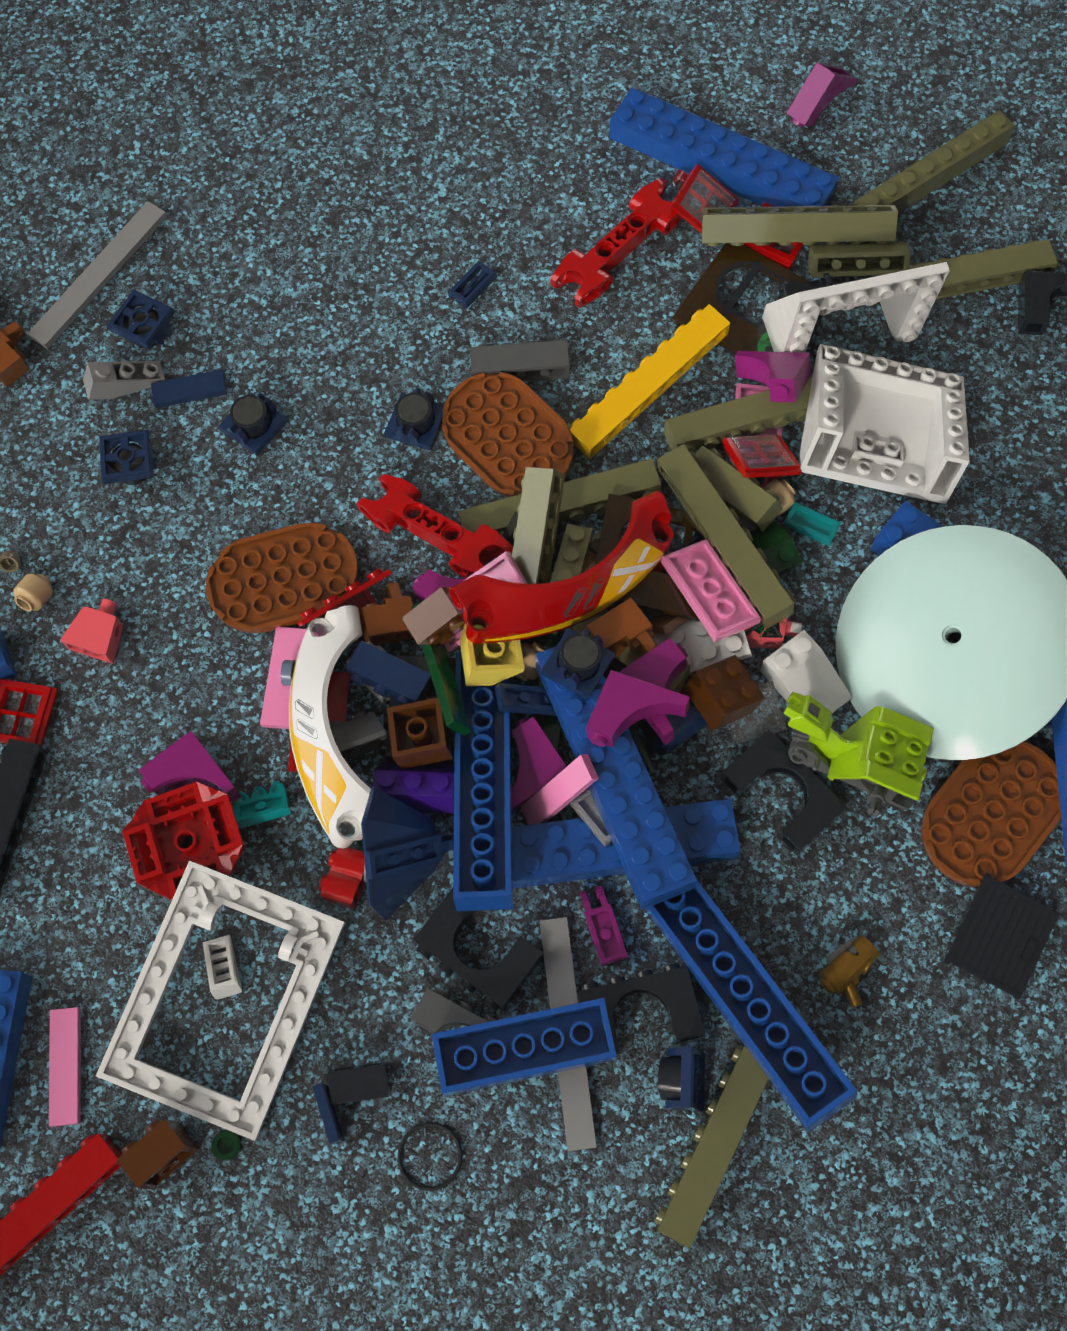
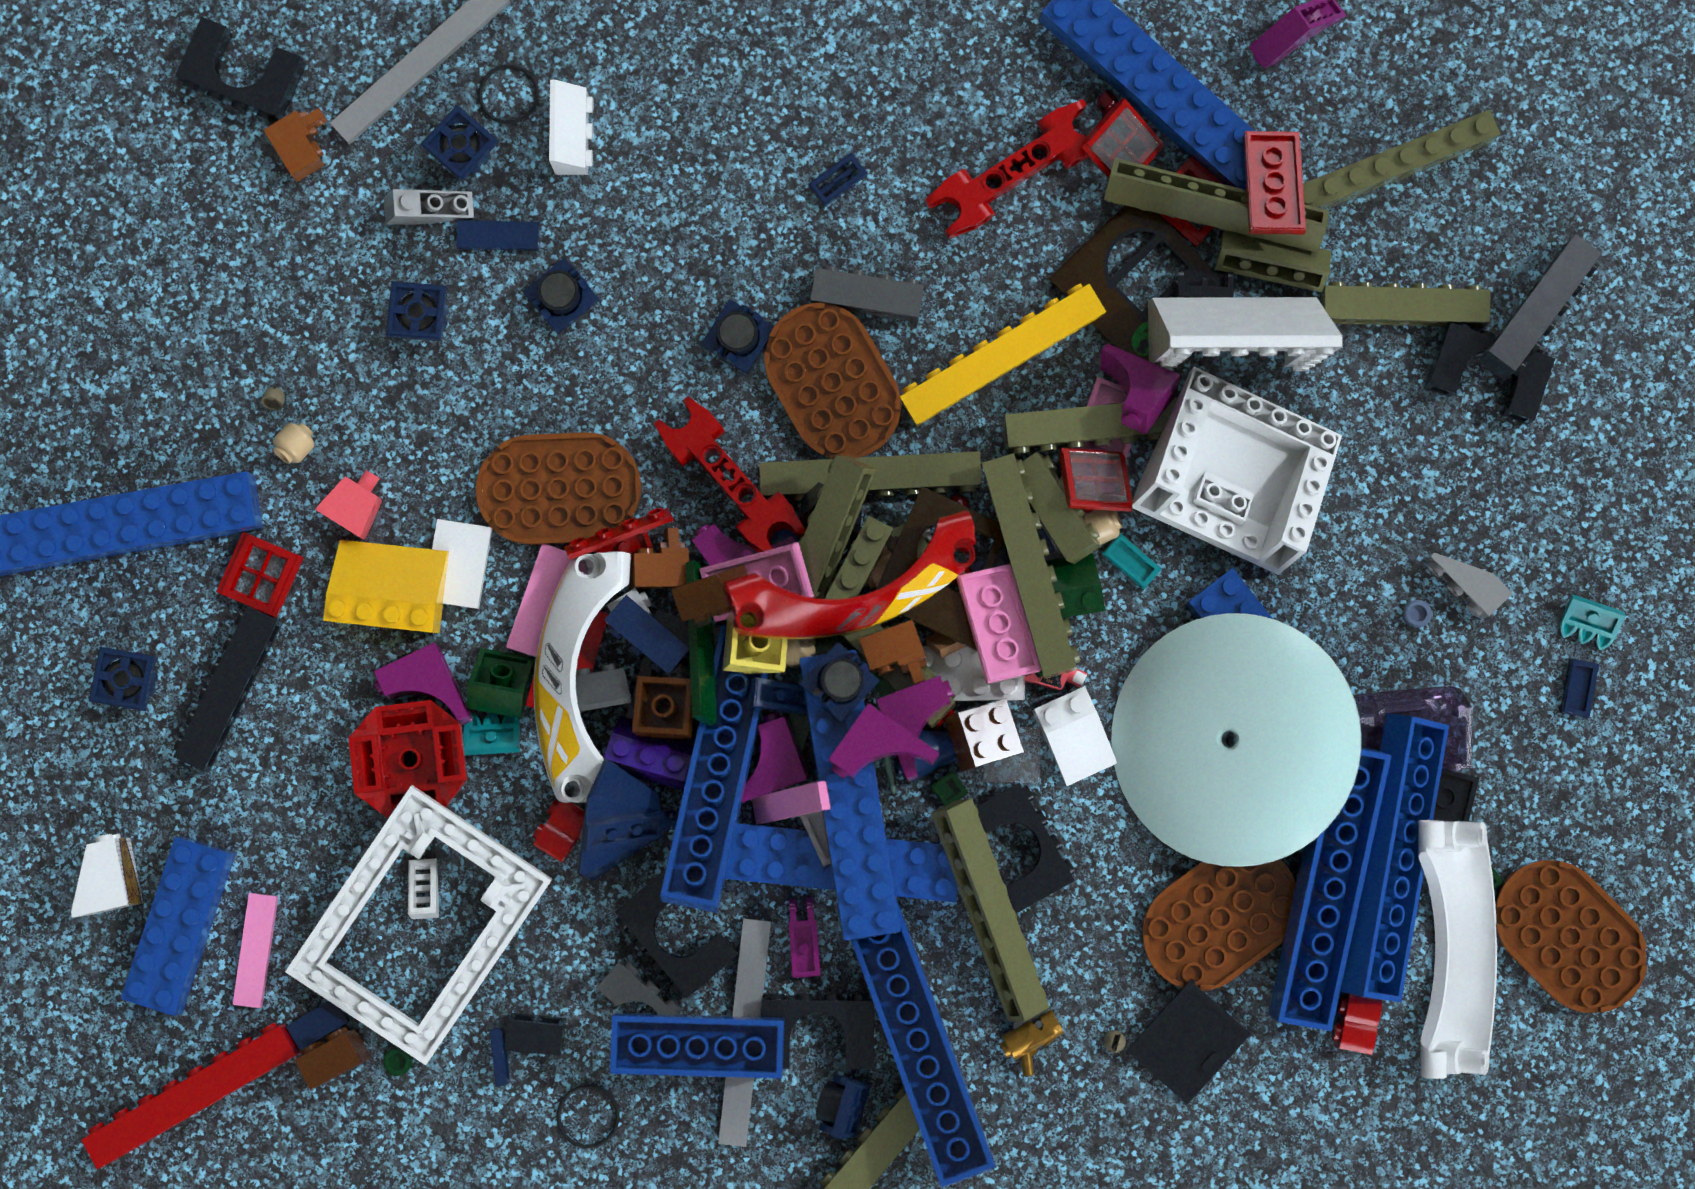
camera: 10 degrees right, 15 degrees up
sand blue tile [281,660,295,686] -> none
lime piece [783,692,934,817] -> none
none -> dark blue tile [286,1001,350,1051]
none -> yellow slope [323,540,449,633]
none -> white tile [432,519,493,609]
none -> dark green slope [467,648,535,718]
none -> black piece [478,64,539,124]
none -> white slope [549,80,594,175]
none -> dark green tile [930,770,968,806]
none -> olive brick [931,798,1049,1022]
none -> dark tan hinge [1103,1030,1126,1053]
none -> tile [1243,131,1306,235]

